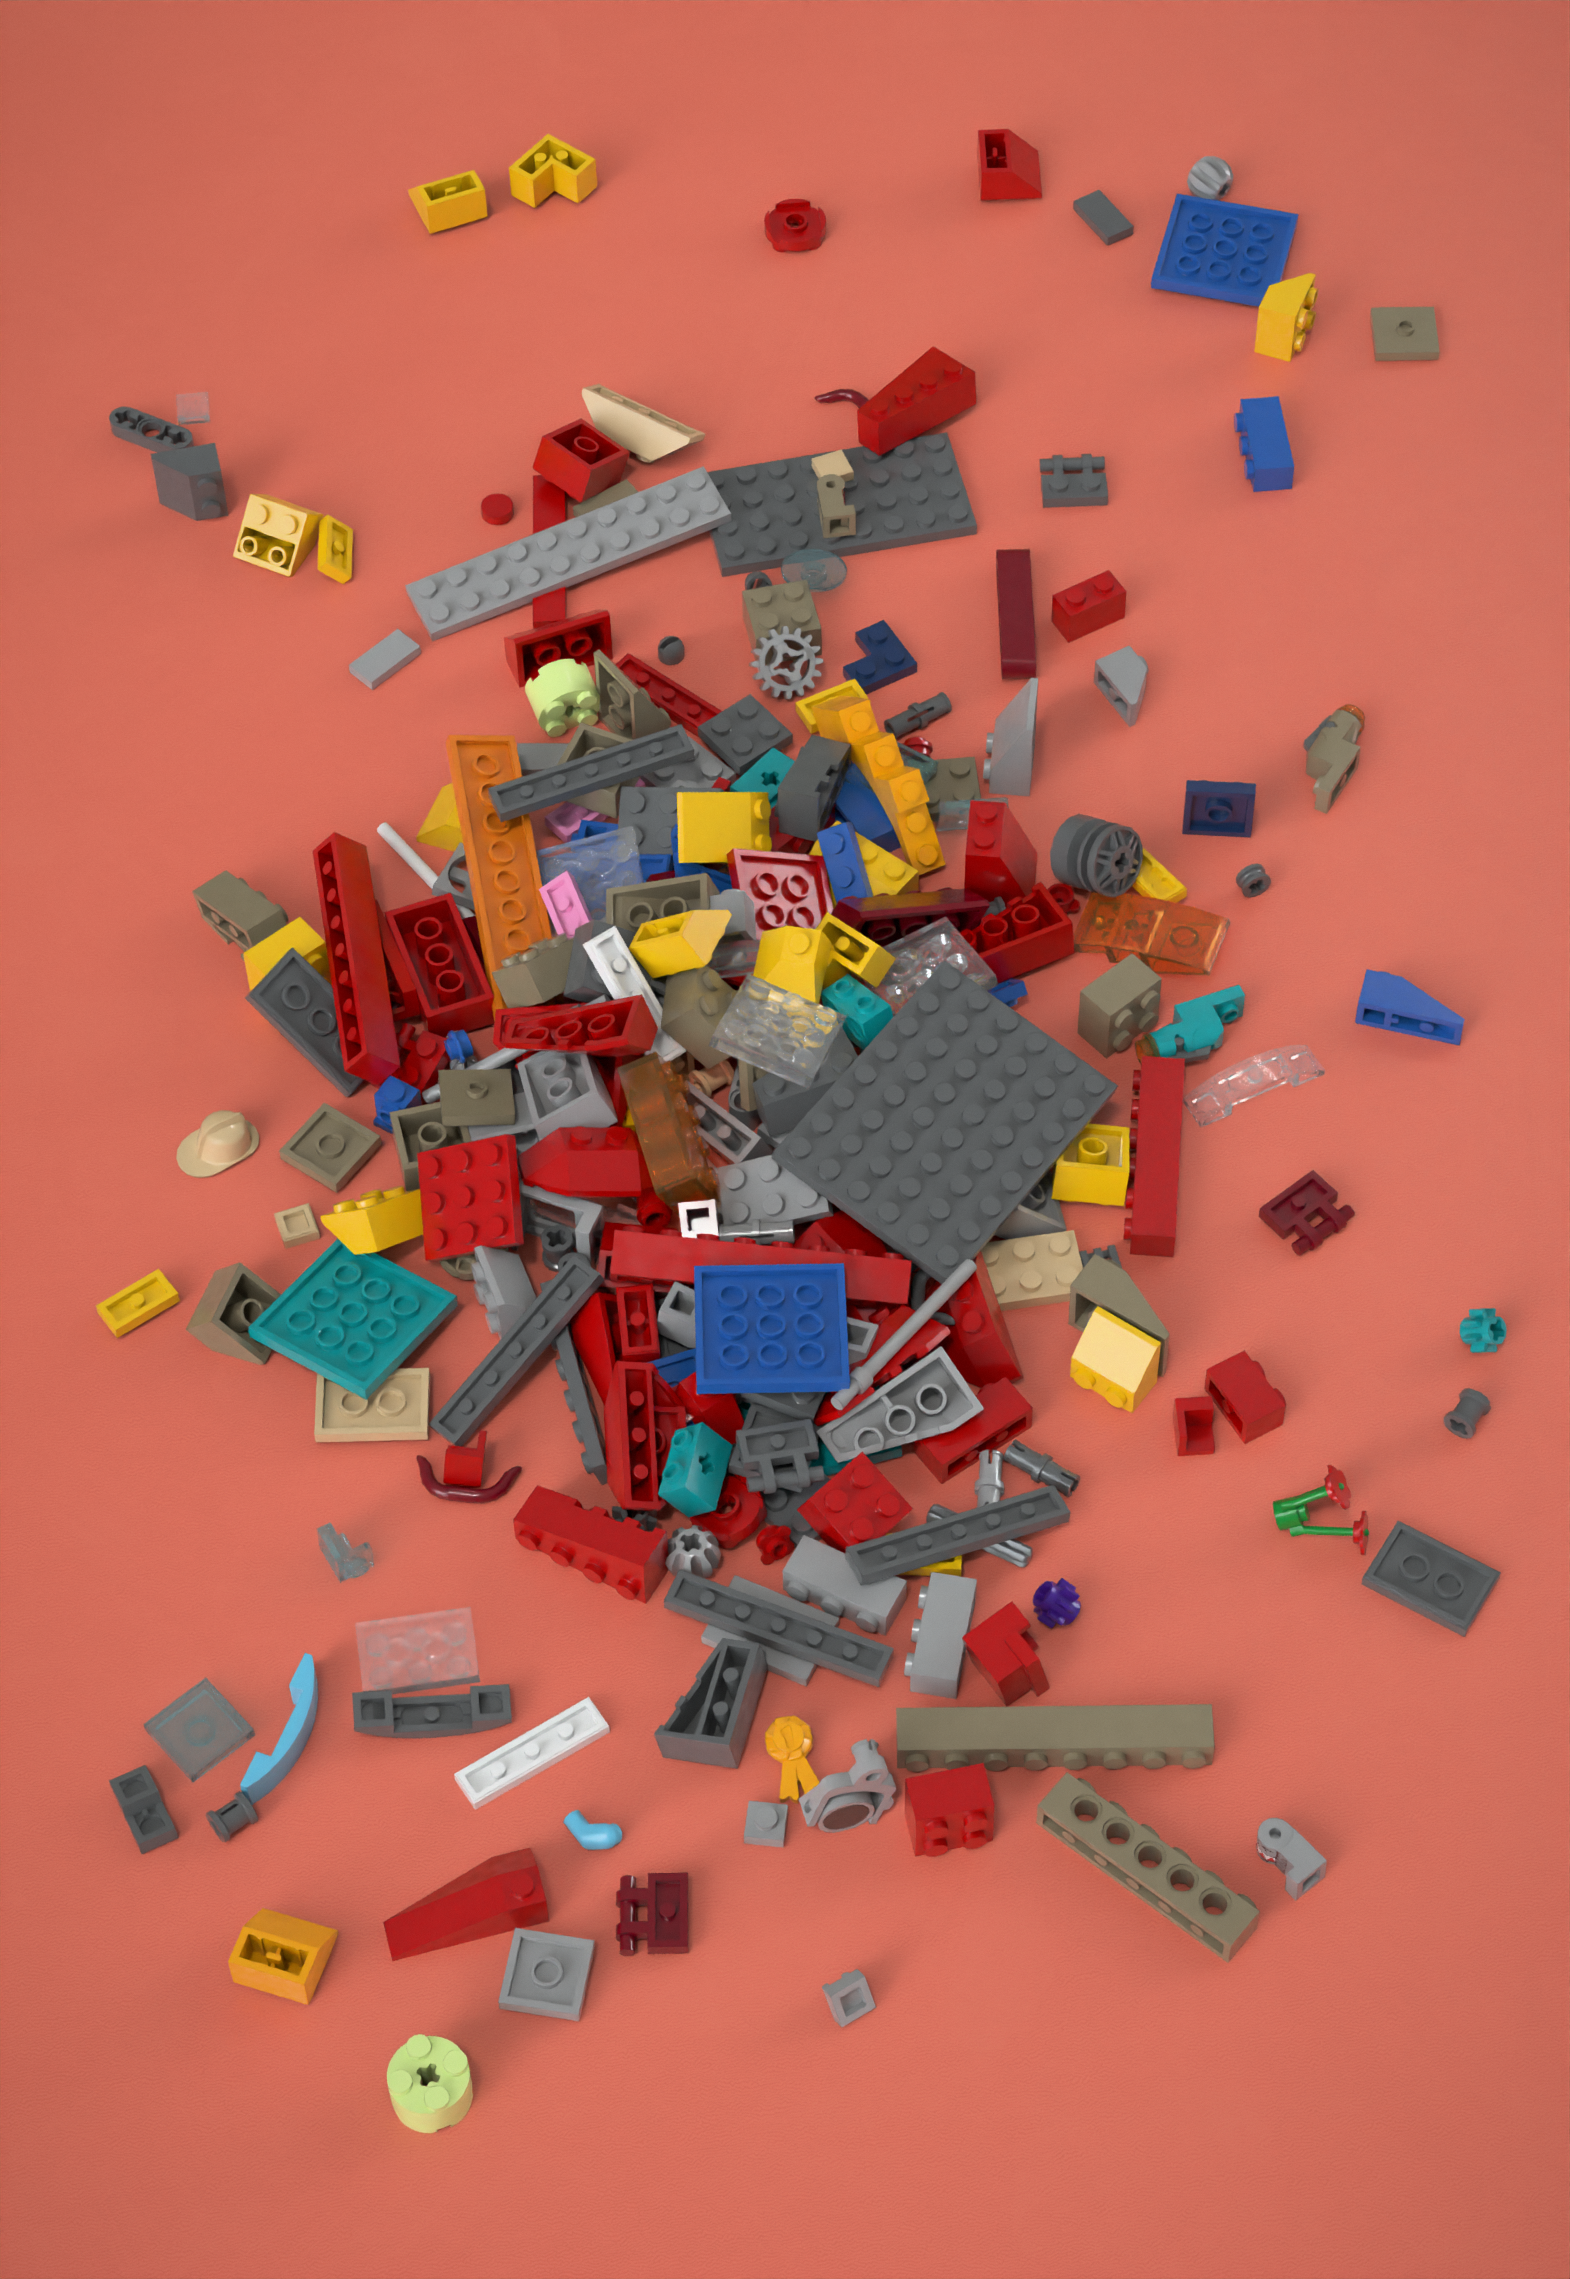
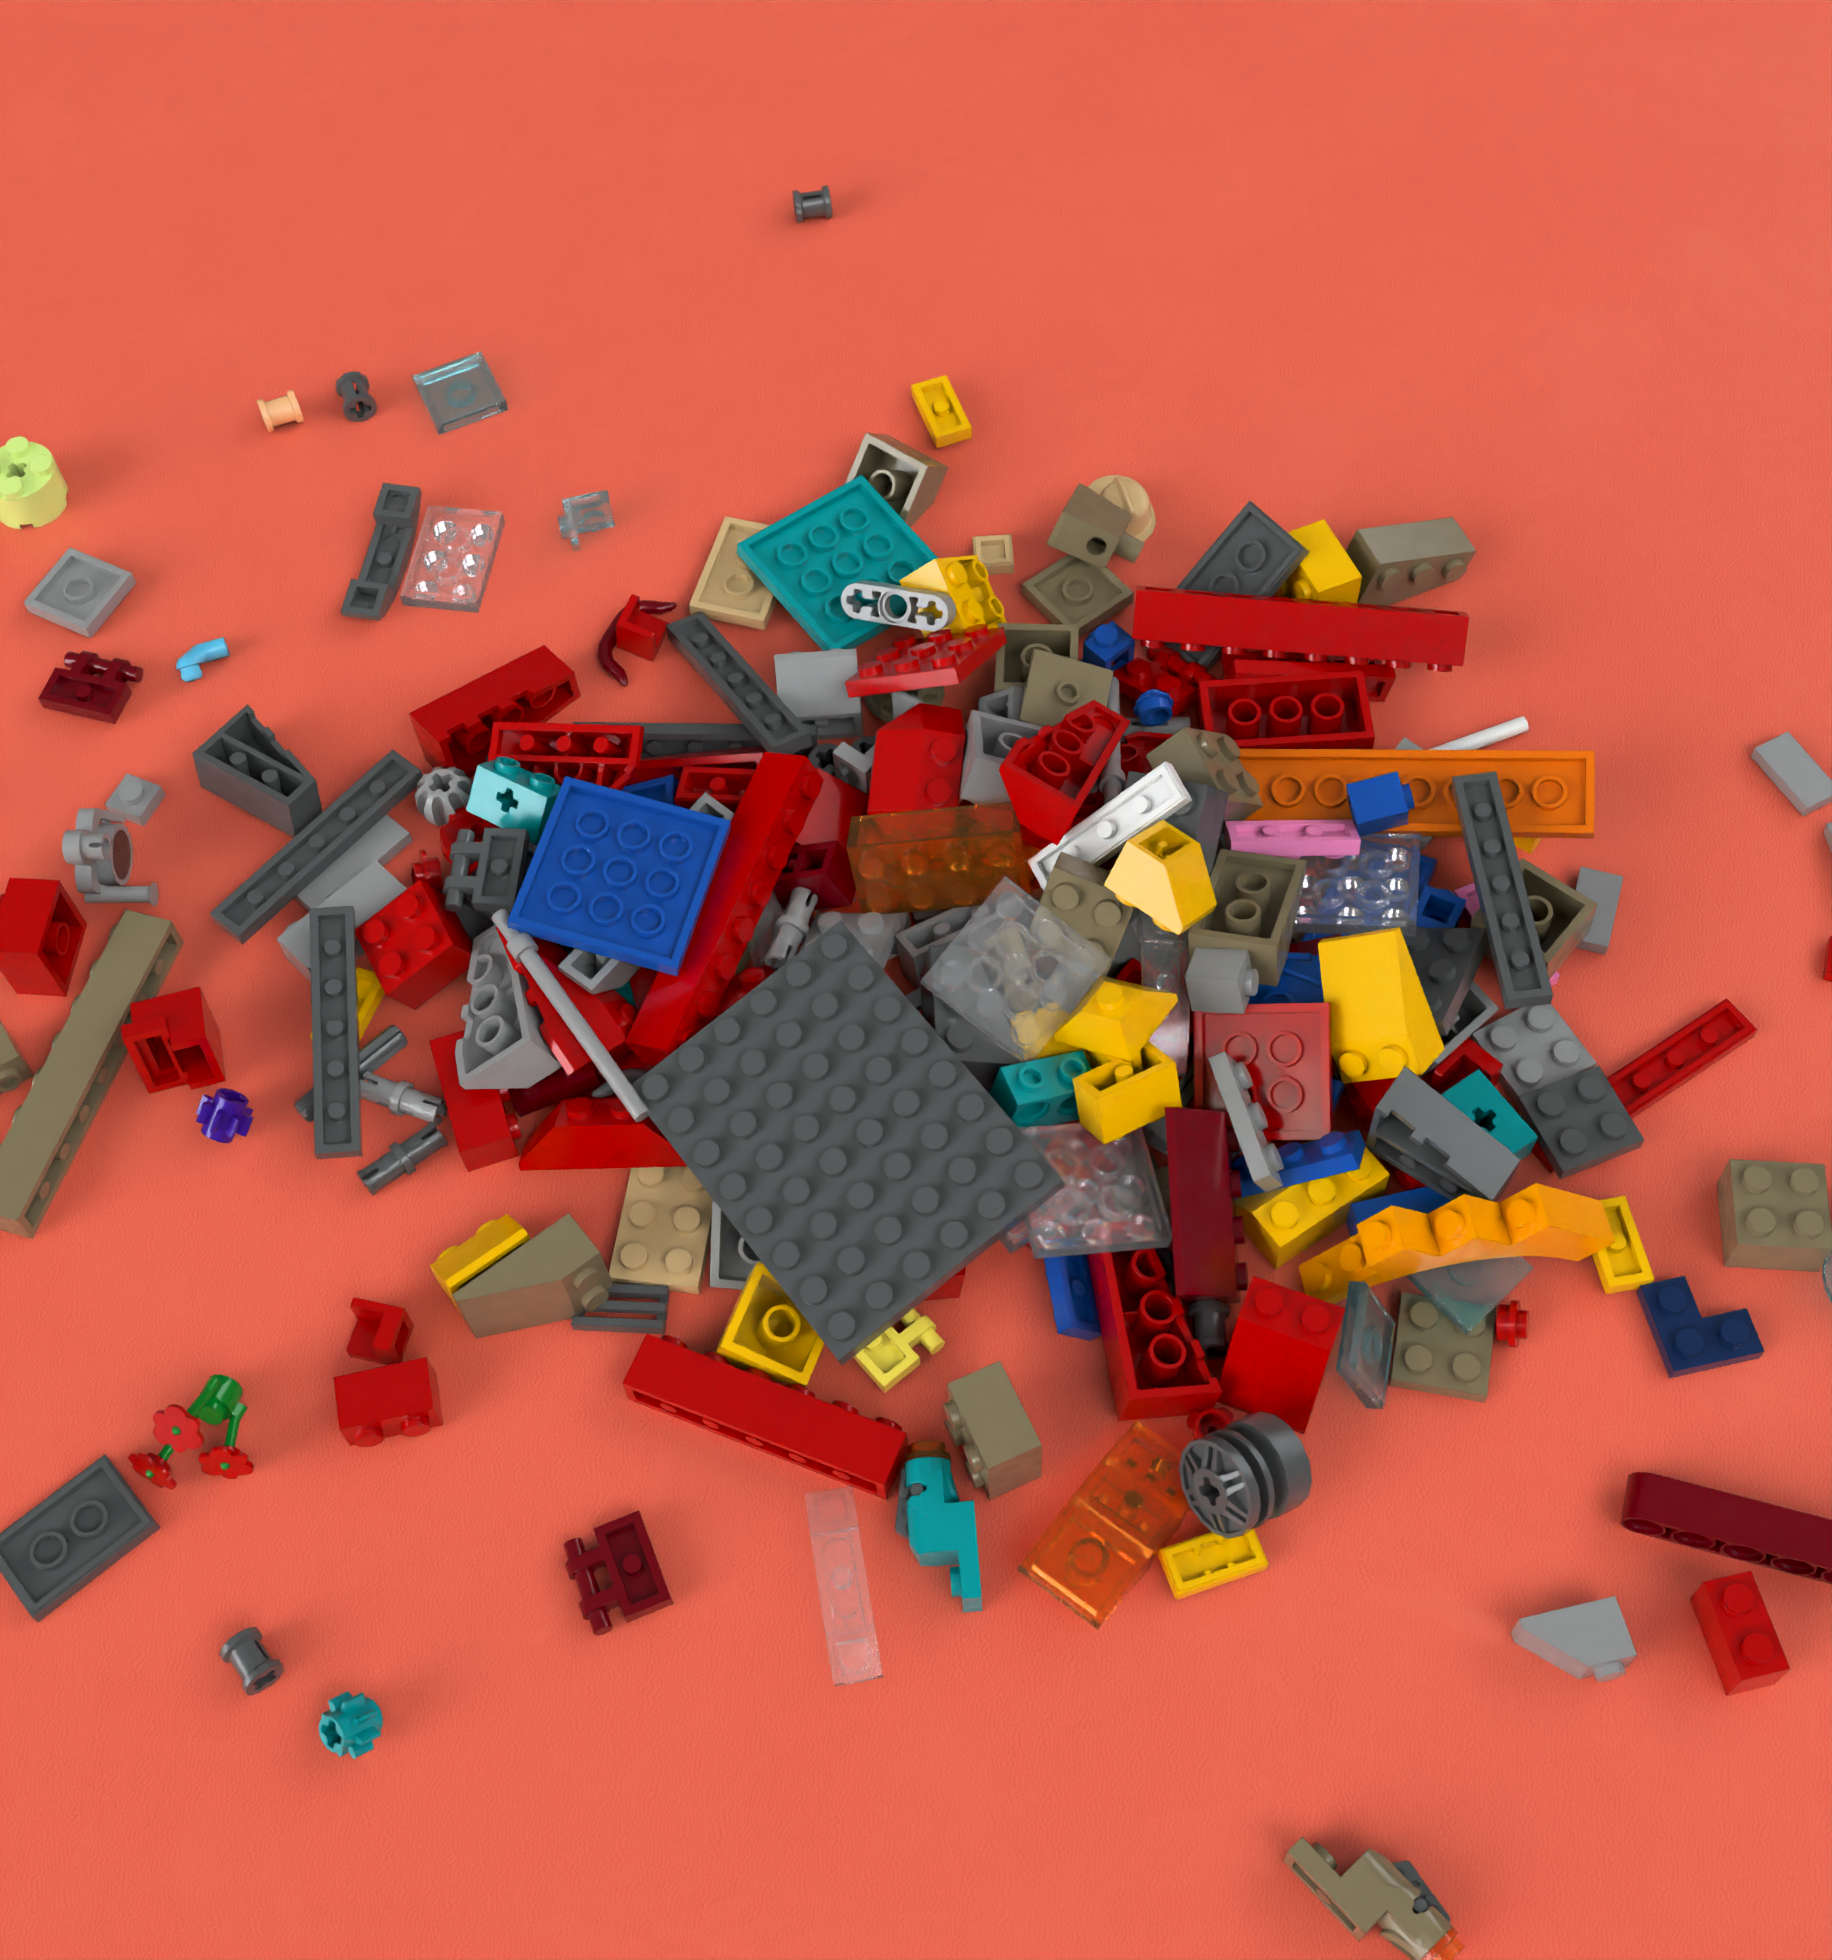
camera: 110 degrees right, 5 degrees up
dark grey slope [109,1765,179,1854] -> none
light orange slope [228,1908,338,2005] -> none
medium azure slope [240,1653,318,1805] -> none
red wedge [383,1848,549,1961] -> none
white tile [454,1697,610,1810] -> none
red slope [504,609,613,688] -> none
yellowish green brick [525,659,600,737] -> none
dark tan slope [594,649,671,740] -> none
dark grey hinge [658,636,685,665] -> none
light grey gear [749,626,823,699] -> none
light orange piece [765,1715,819,1804] -> none
dark grey pin [884,692,952,739] -> none
light grey brick [904,1572,977,1699] -> none
light grey slope [983,678,1038,796] -> none
dark blue plate [1182,780,1256,838] -> none
dark grey bush [1236,864,1271,898] -> none
blue slope [1355,969,1465,1045] -> none
none -> light nougat bush [257,389,304,433]
none -> light grey beam [841,580,956,631]
none -> dark tan torso [1046,483,1145,568]
none -> light grey plate [1208,1051,1284,1193]
none -> blue brick [1346,771,1415,837]

